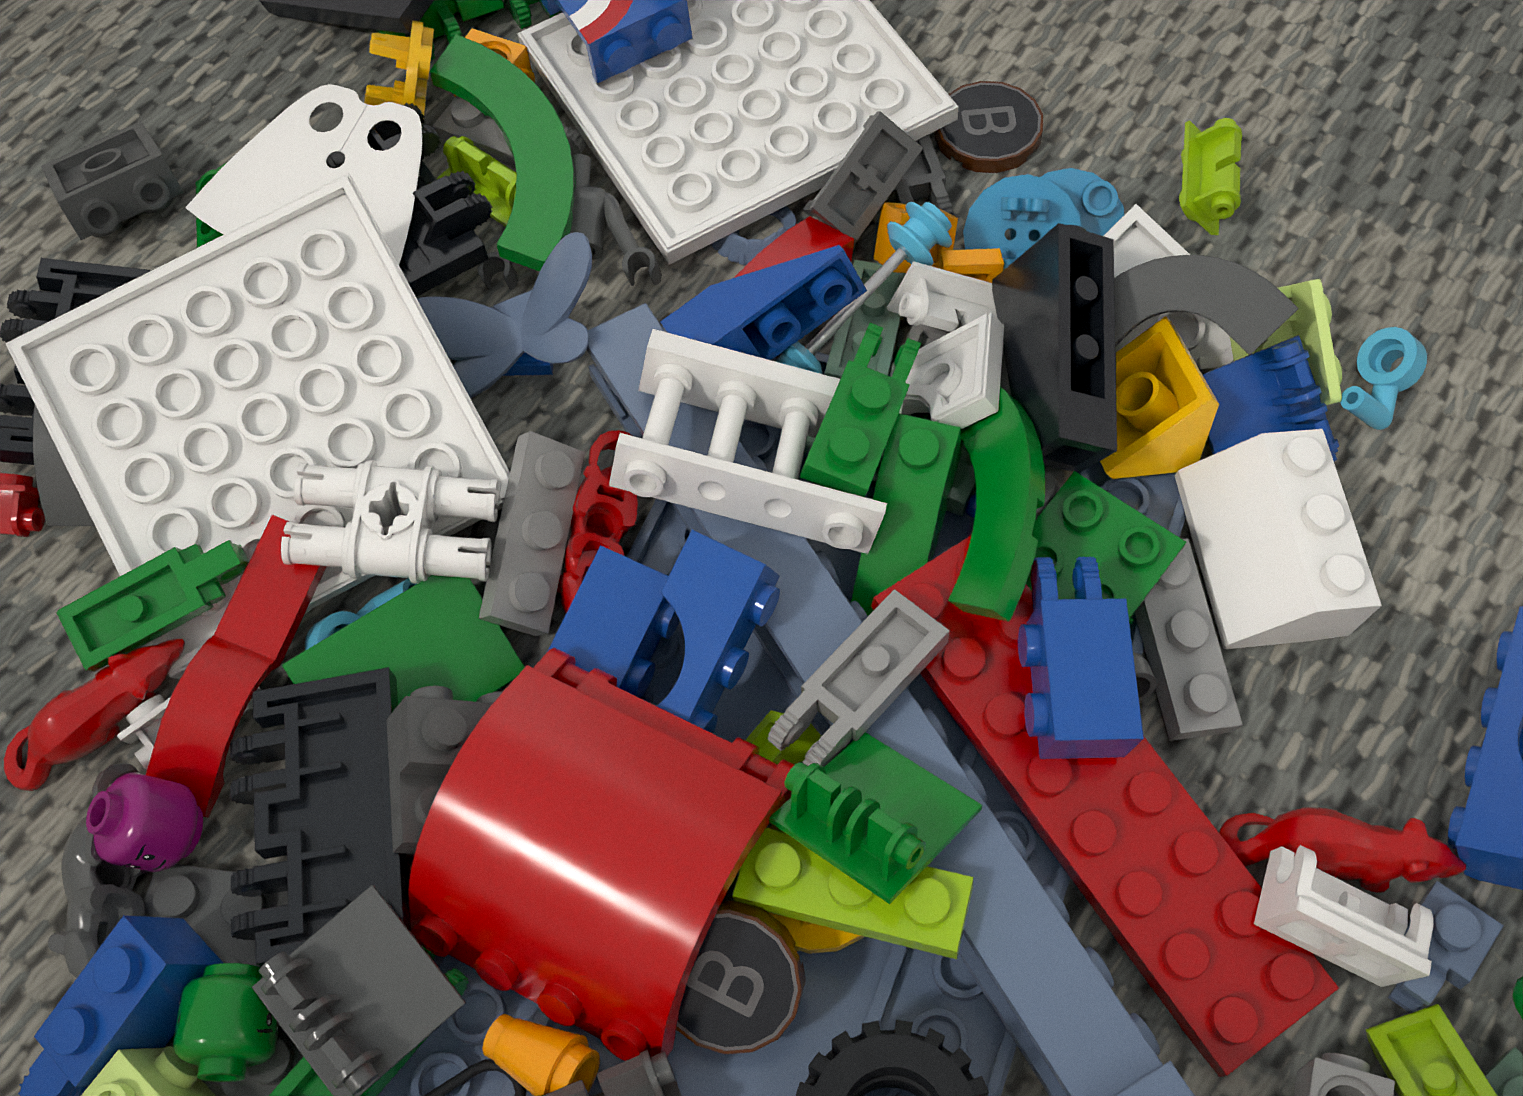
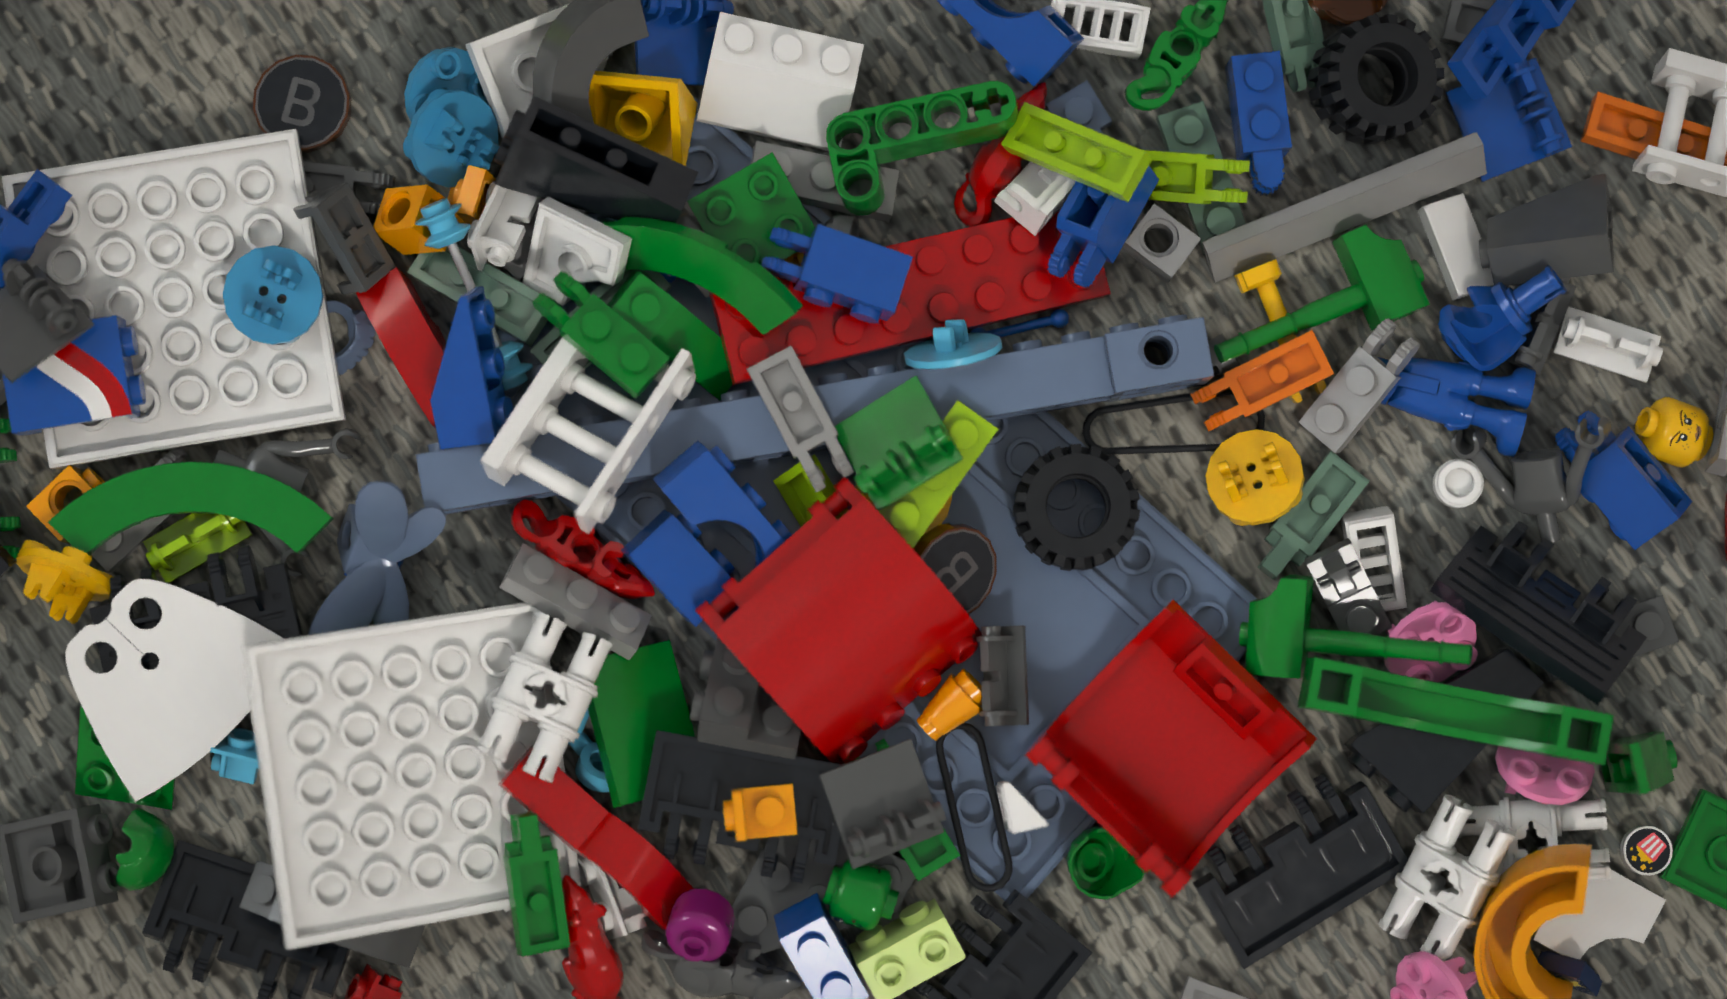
camera: 80 degrees left, 25 degrees up
none -> green hair [115,808,175,891]
none -> dark azure plate [223,245,324,345]
none -> light orange bracket [723,783,798,842]
none -> green beam [826,81,1019,216]
none -> medium azure piece [904,319,1002,369]
none -> blue hinge [970,309,1069,338]
none -> lime plate [1001,102,1152,202]
none -> blue hinge [1047,166,1159,288]

